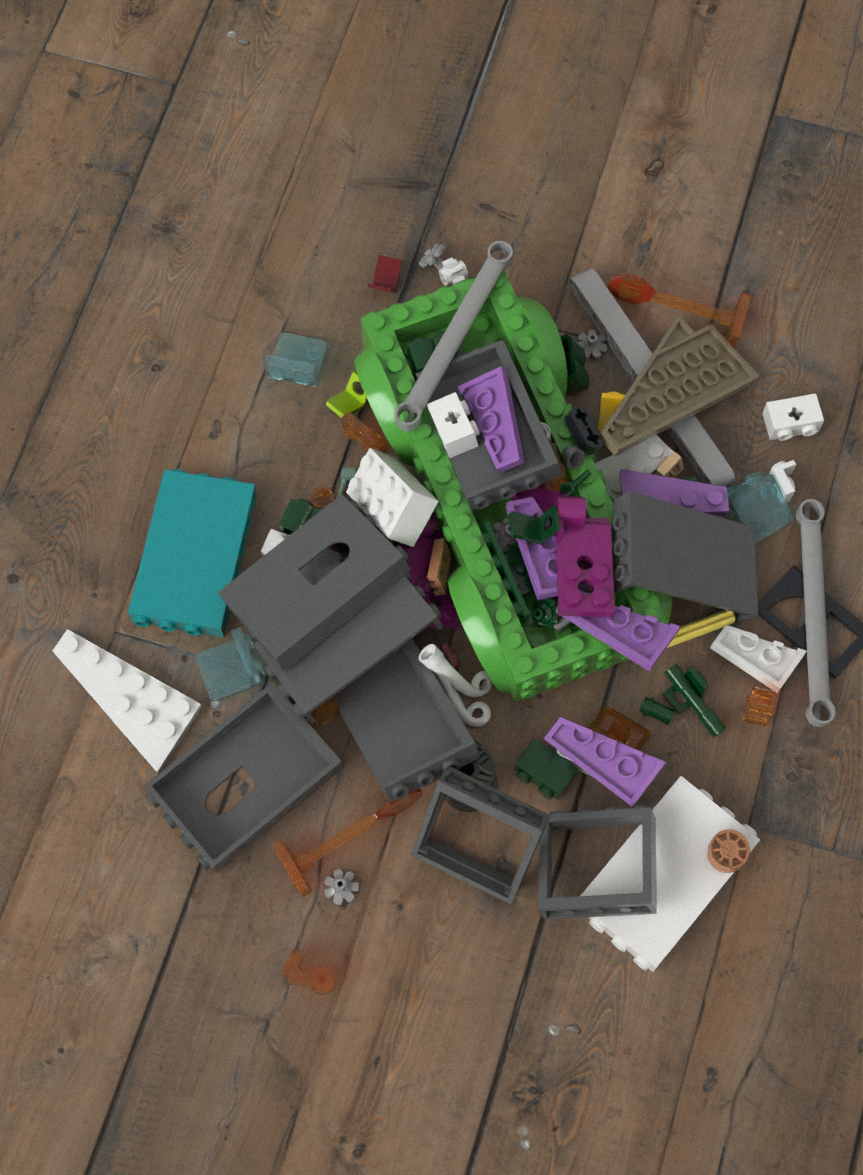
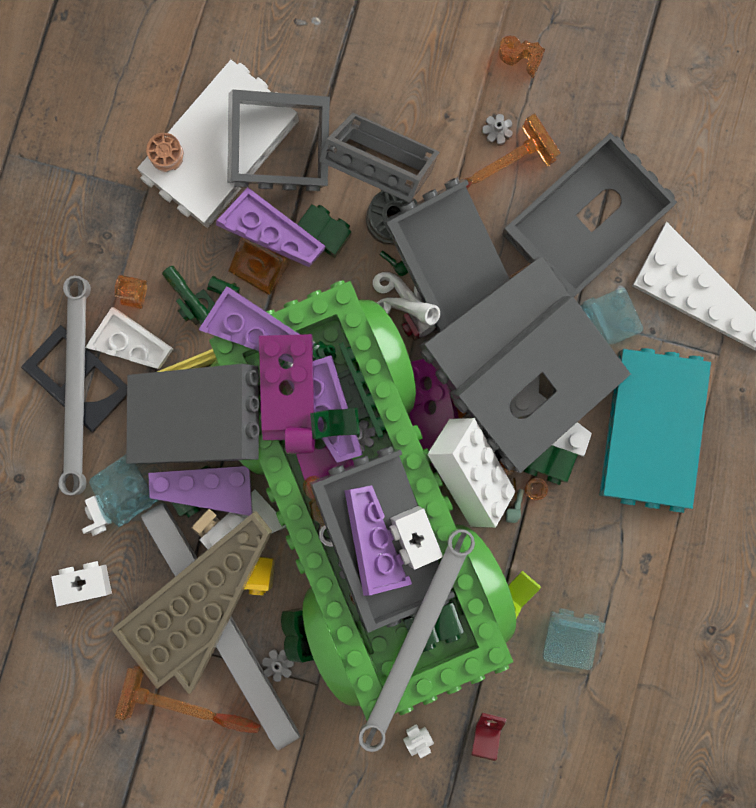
camera: 175 degrees right, 15 degrees up
clear orange plate [341,411,387,453] -> none
light grey plant [419,243,446,270] -> none
nougat tile [427,538,452,596] -> none
dark green hand [559,469,592,497] -> none
dark grey hinge [561,445,585,469] -> none
black beam [565,406,604,455] -> none

